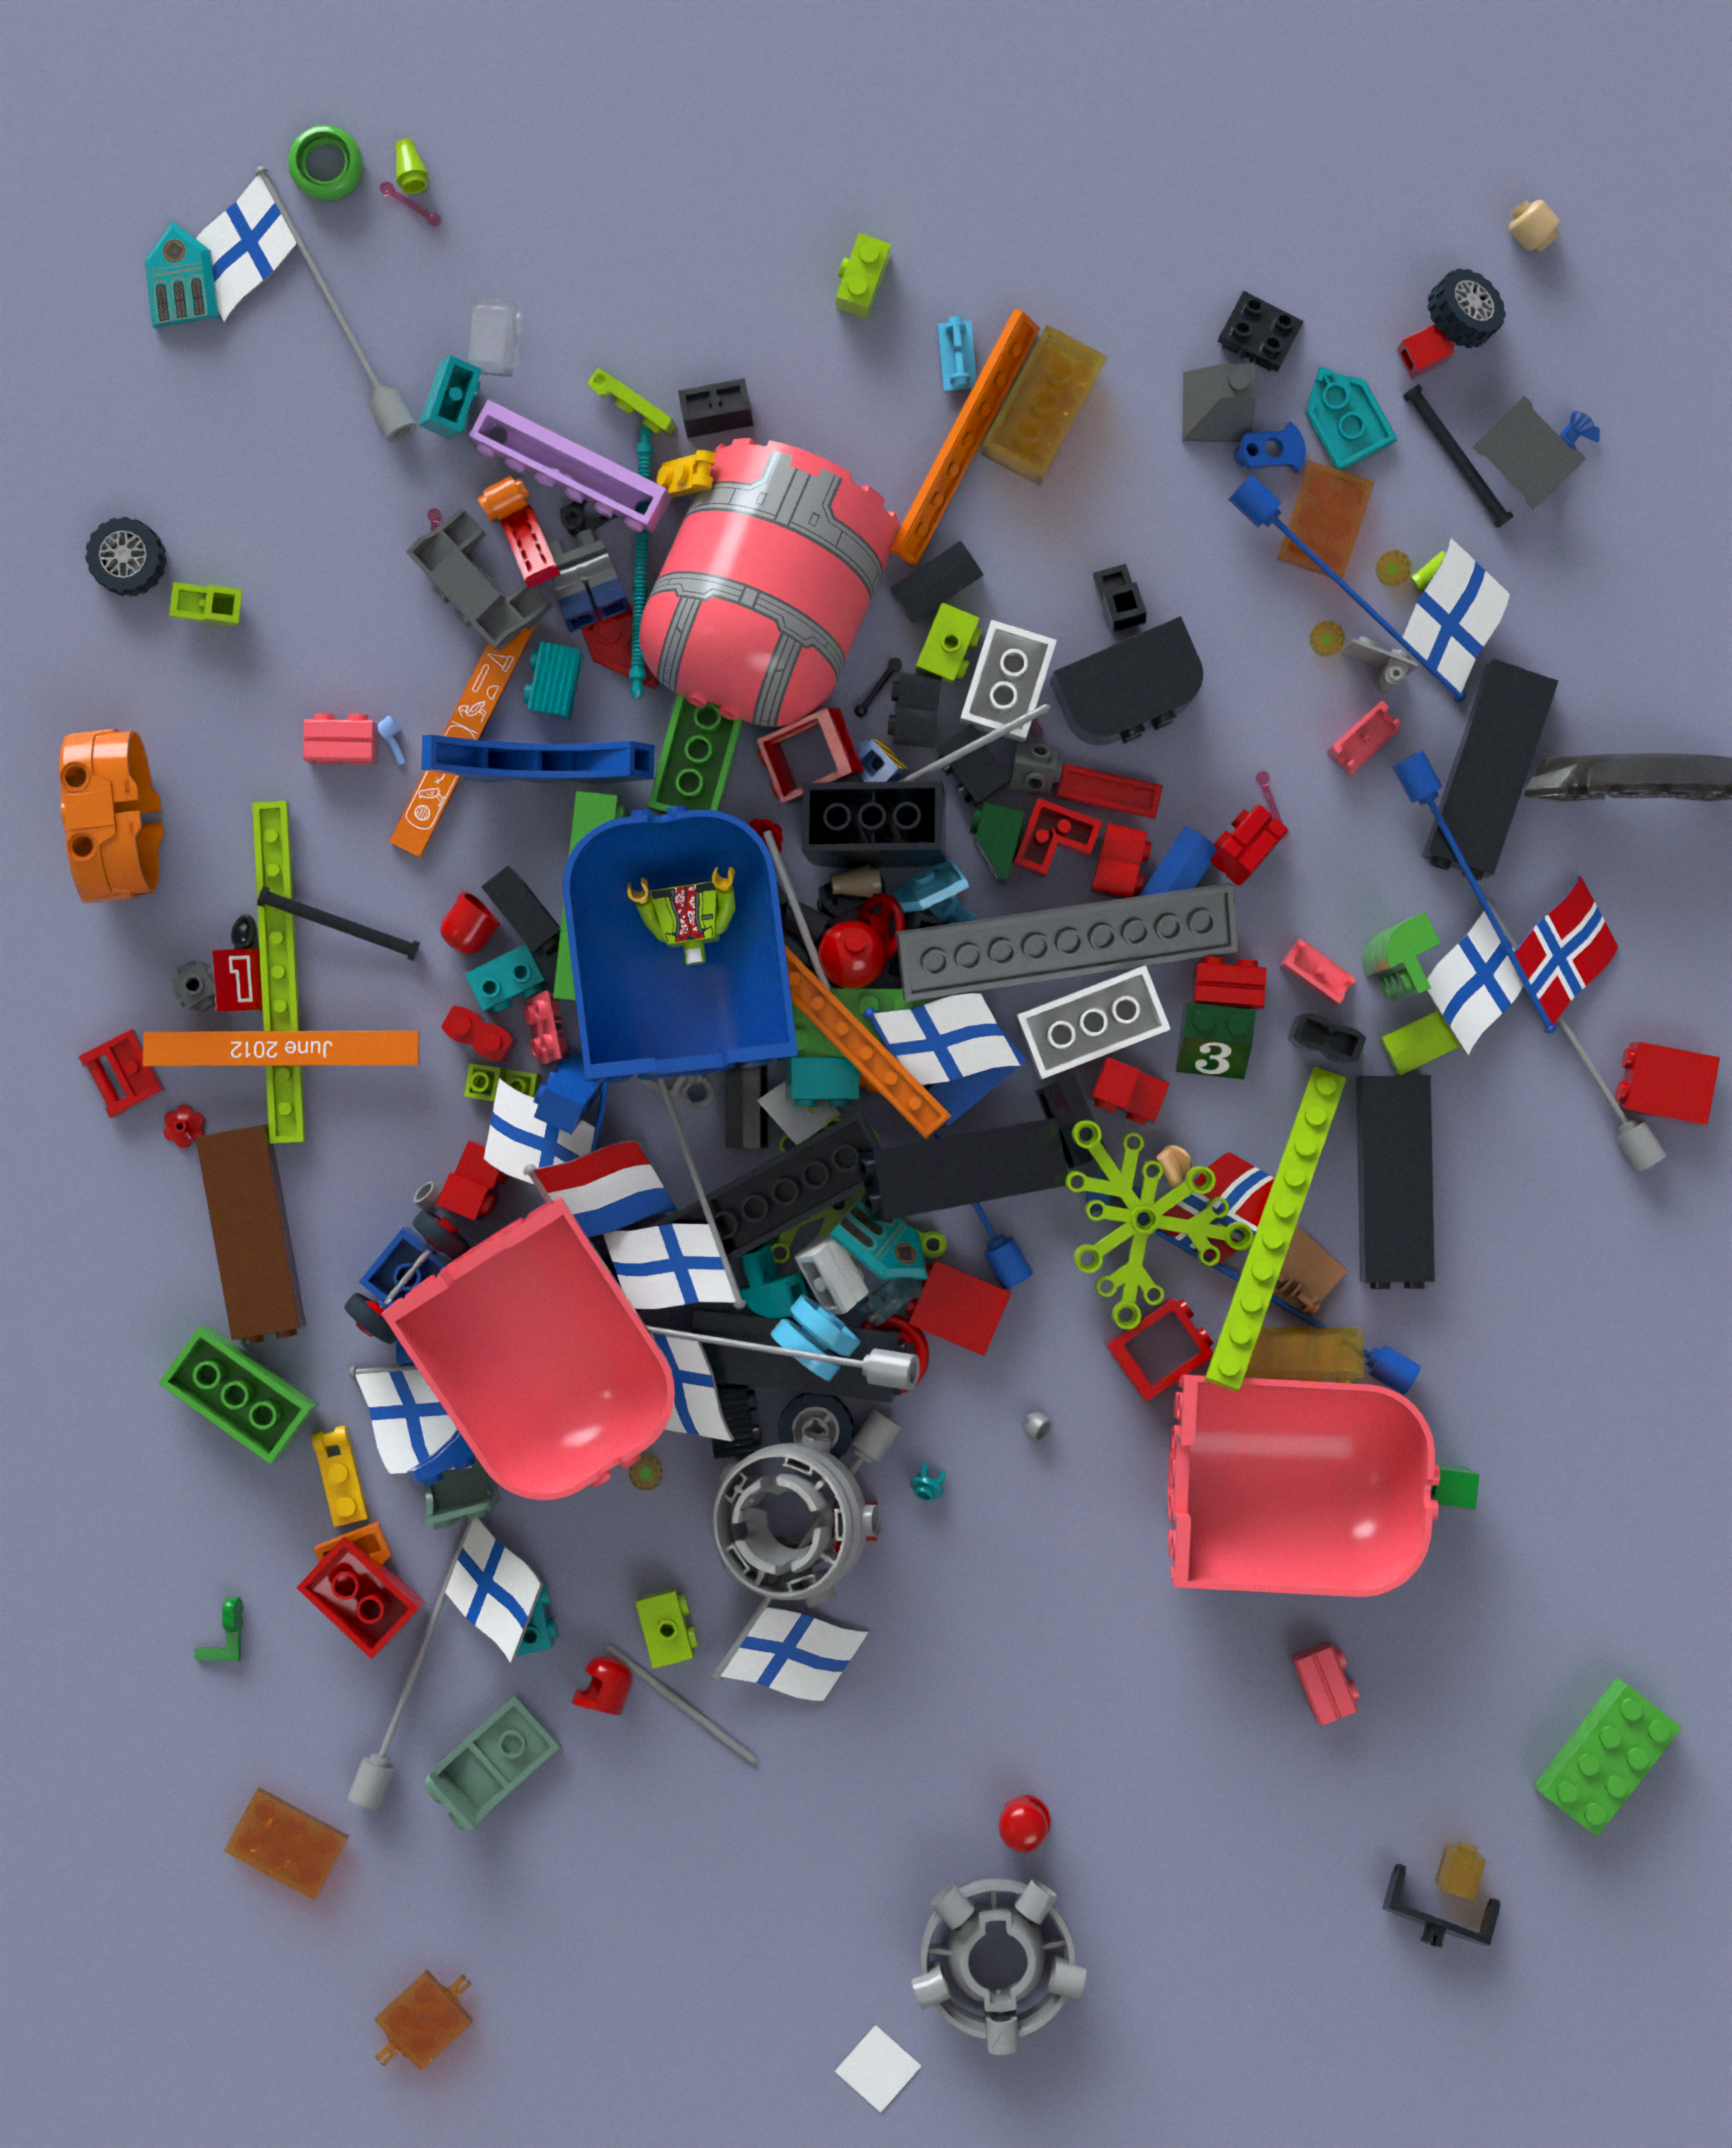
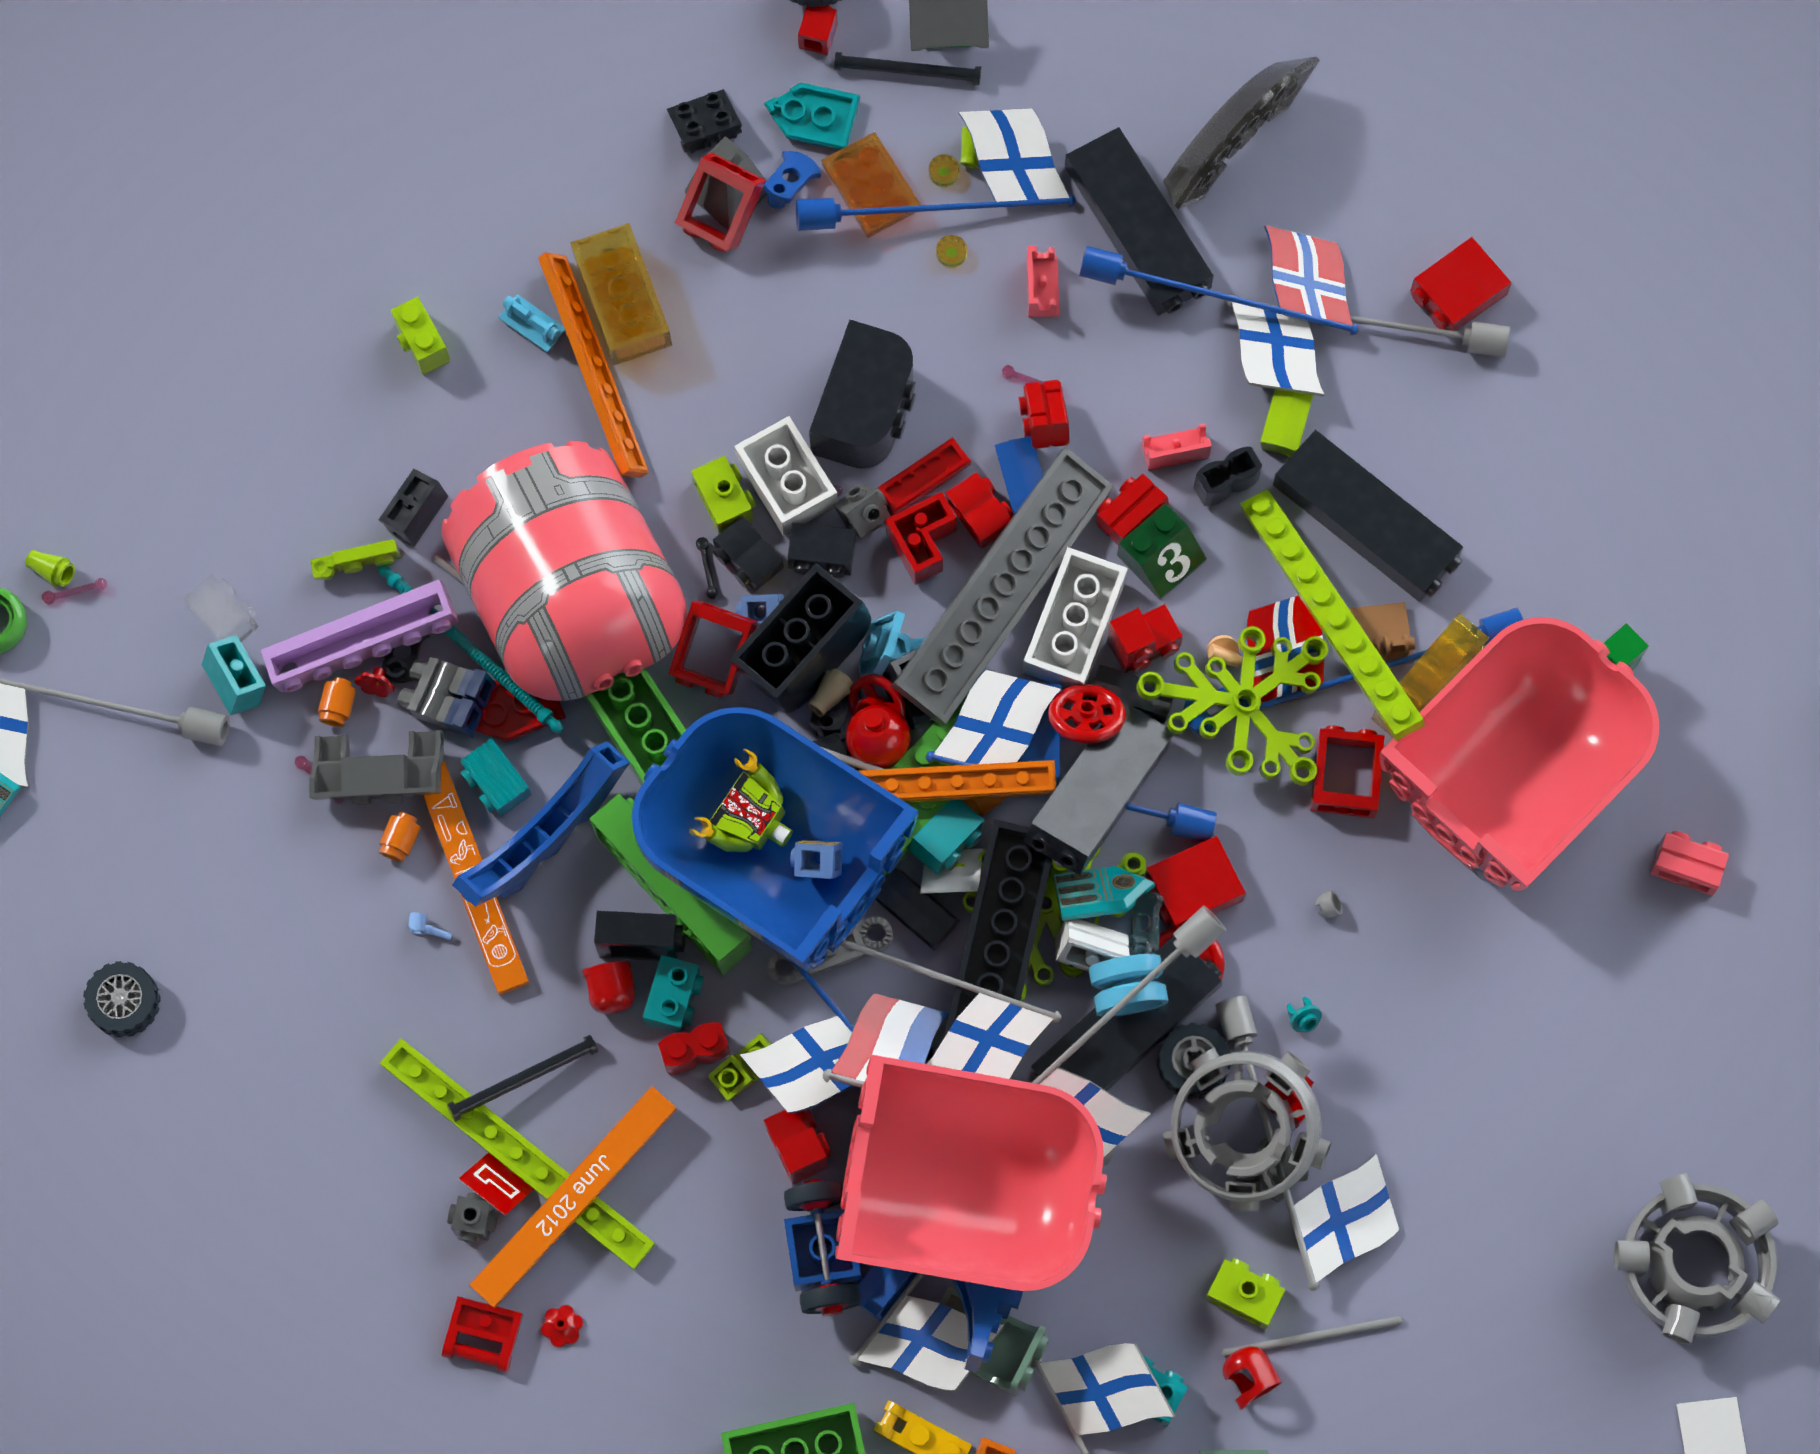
camera: 50 degrees left, 15 degrees down
orange piece [59,729,164,903] -> none
lime brick [169,582,243,627] -> none
reddish brown brick [196,1124,306,1345] -> none
black piece [231,914,257,949] -> none
coral brick [303,713,378,765] -> none
light grey hinge [413,1181,442,1212] -> none
red plate [501,504,560,589] -> none
coral hinge [524,990,568,1066] -> none
blue brick [533,1051,604,1135] -> none
clear yellow tile [629,1455,664,1491] -> none
yellow plate [657,450,717,499] -> none
black brick [711,1384,762,1459] -> none
teal brick [739,1244,808,1318] -> none
black piece [890,540,984,624] -> none
light grey axle [898,704,1051,782] -> none
dark green slope [969,802,1025,886] -> none
red helmet [998,1795,1051,1853] -> none
black brick [1093,563,1147,633] -> none
light grey hinge [1341,637,1418,693] -> none
bright green brick [1362,912,1441,1002] -> none
none -> red plant [355,667,395,697]
none -> orange brick [379,812,421,863]
none -> red window [675,152,766,252]
none -> medium blue brick [790,840,843,879]
none -> red plate [1048,684,1126,744]

